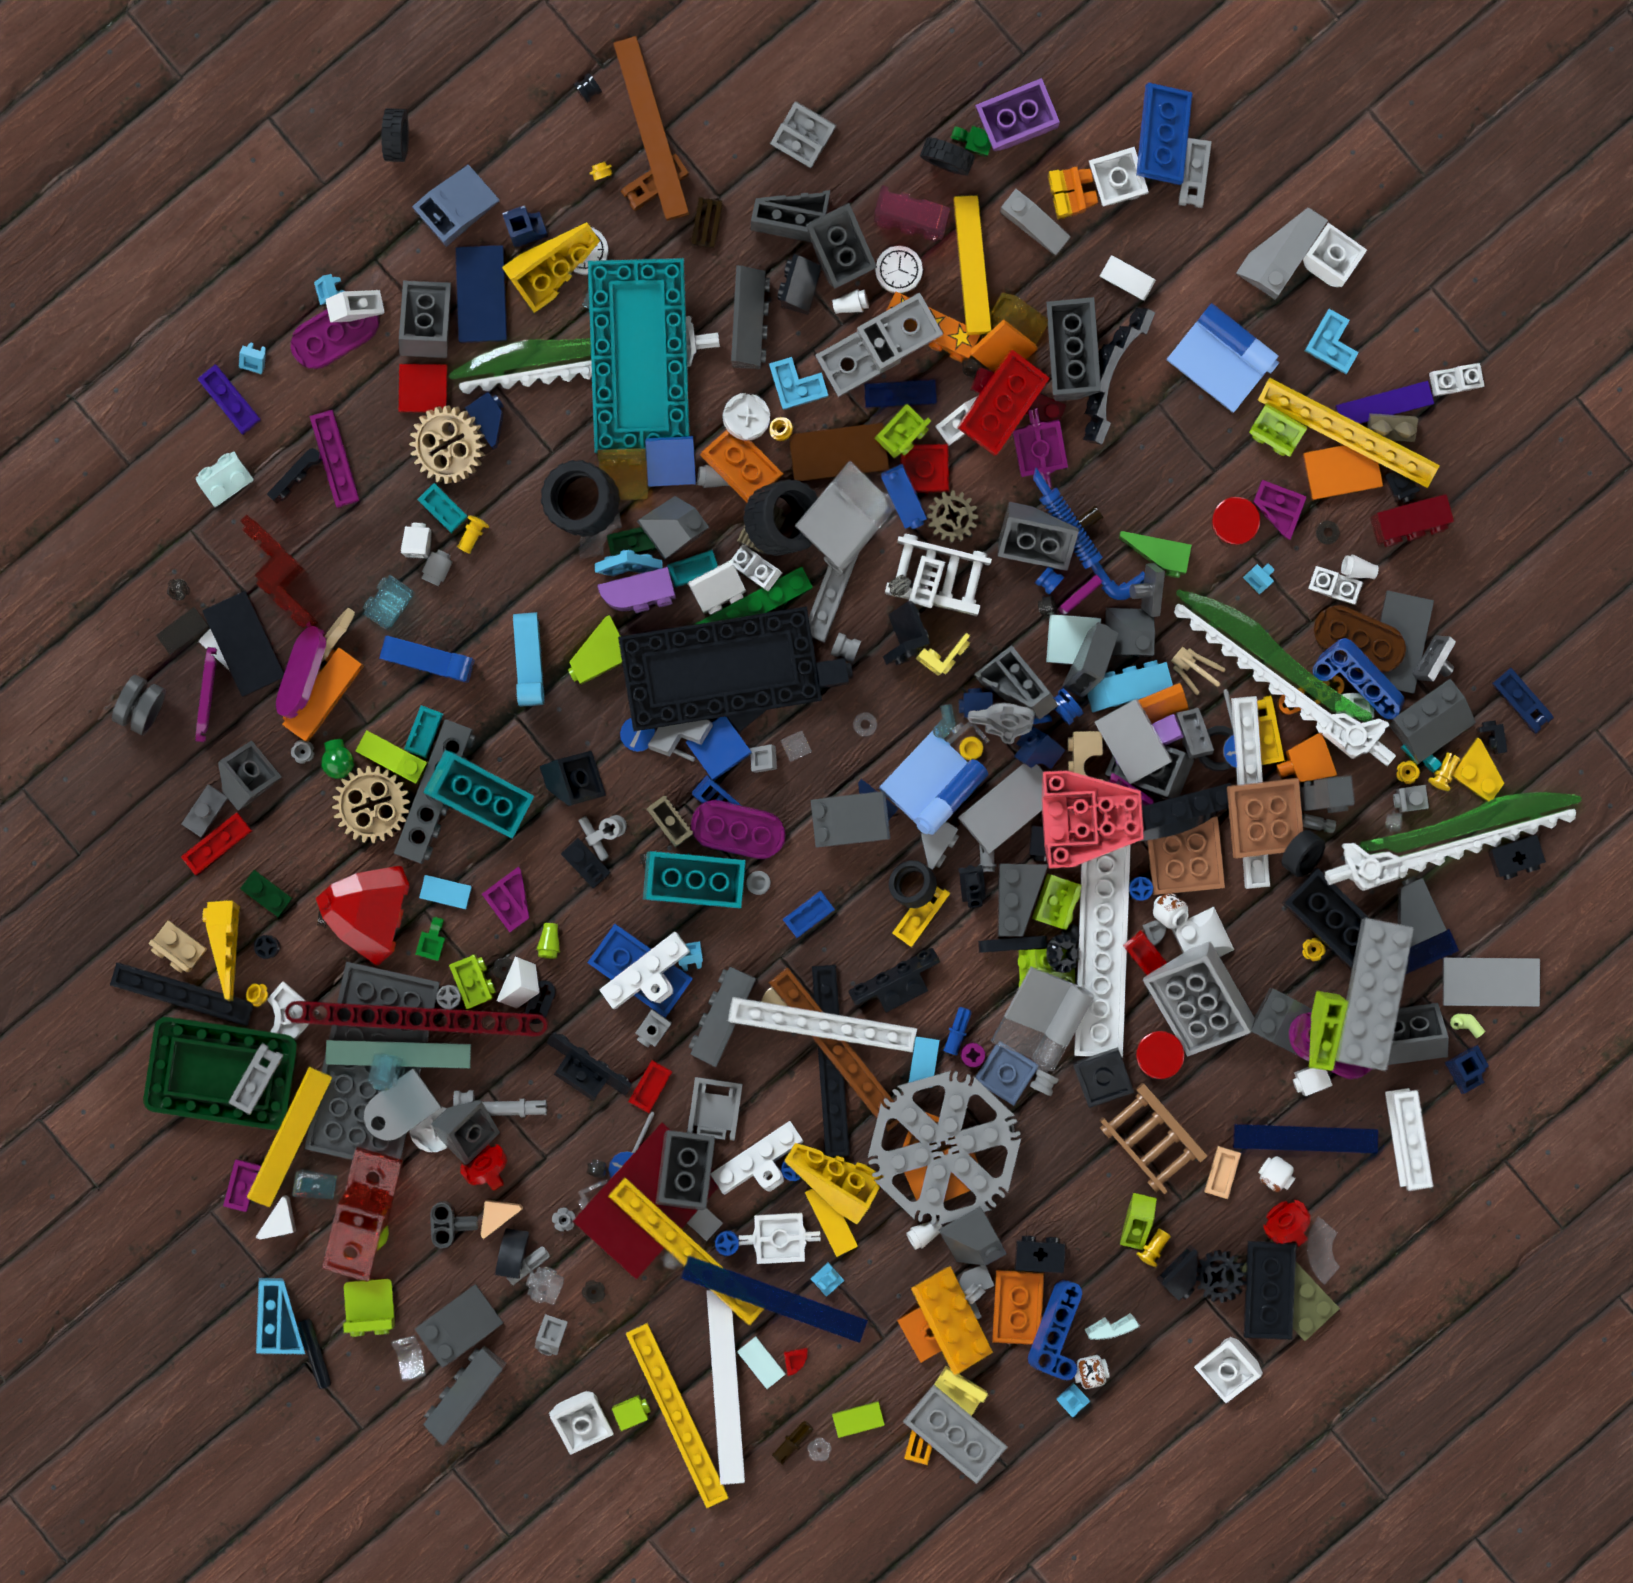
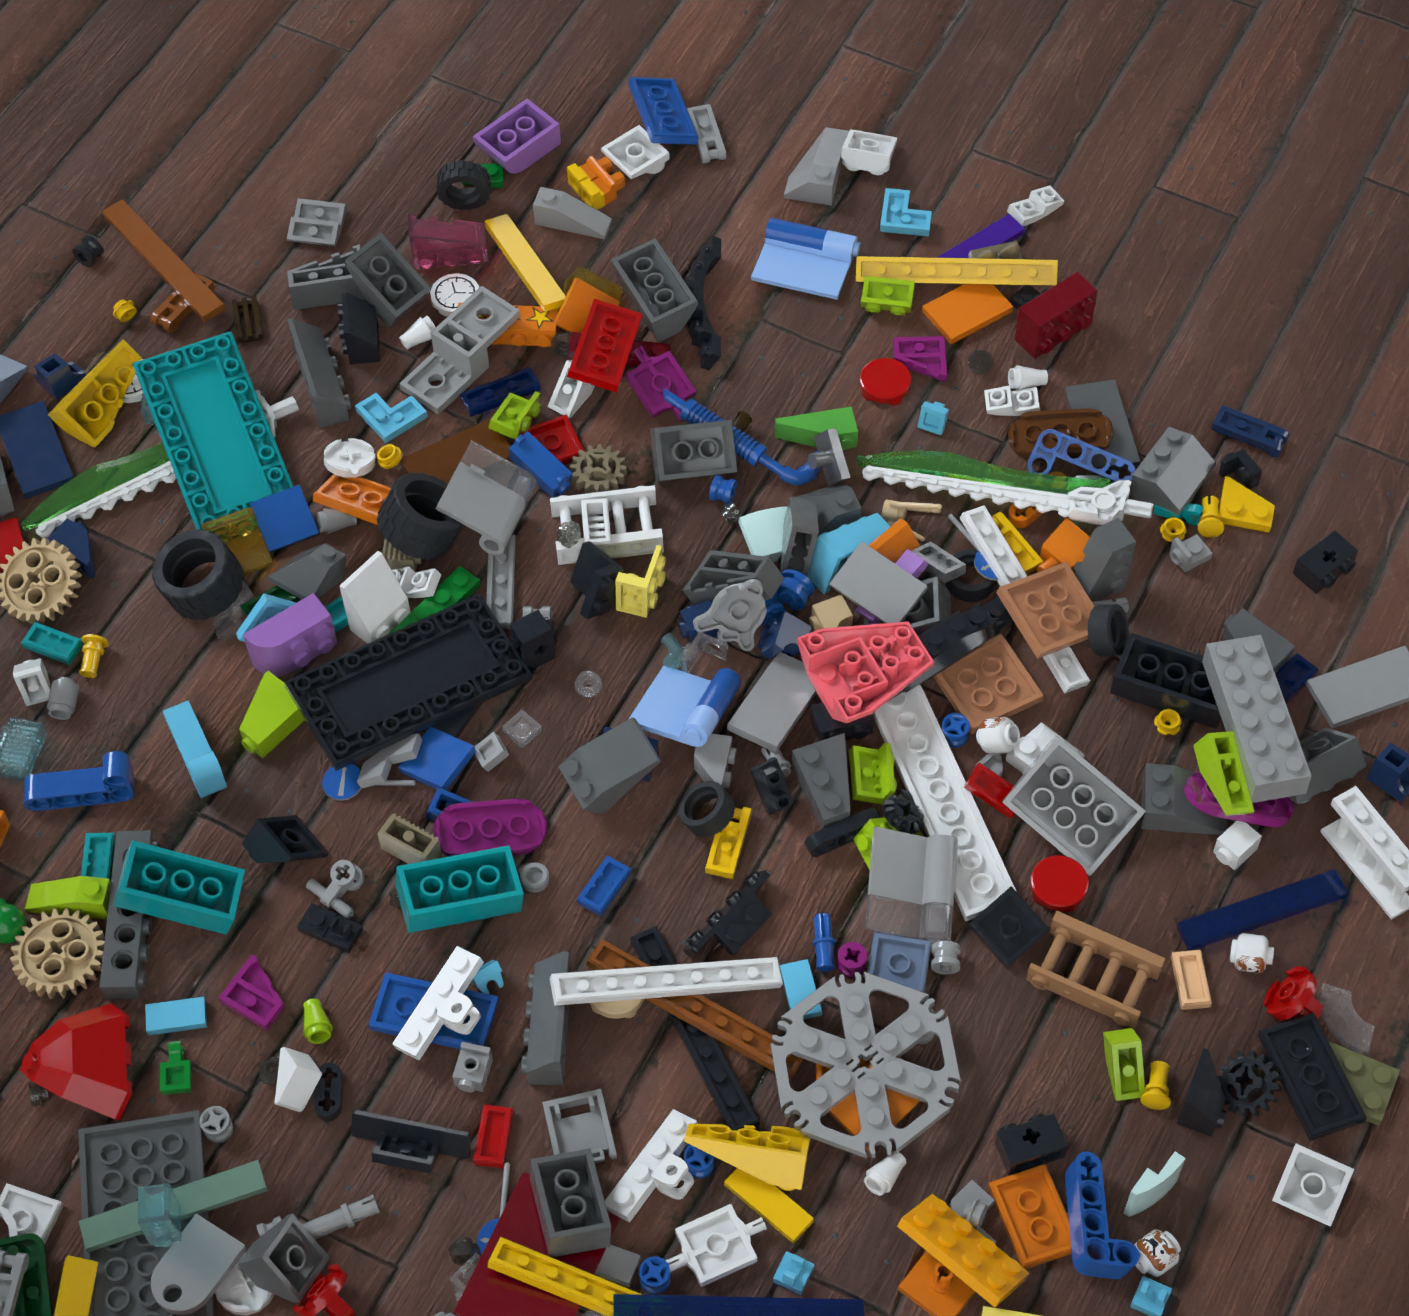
camera: 20 degrees left, 30 degrees down
dark red beam [285,1001,549,1036] -> none
lime bracket [449,954,496,1009] -> none
dark grey slope [939,1206,1007,1265] -> none
yellow tile [959,737,983,761] -> none
magenta tile [1058,575,1102,615] -> none
white slope [1100,255,1156,301] -> none
piece [1325,792,1582,891] -> none
clear plate [1386,810,1403,833] -> none
flat silver tile [1412,635,1456,682] -> none
yellowish green arm [1450,1014,1485,1038] -> none

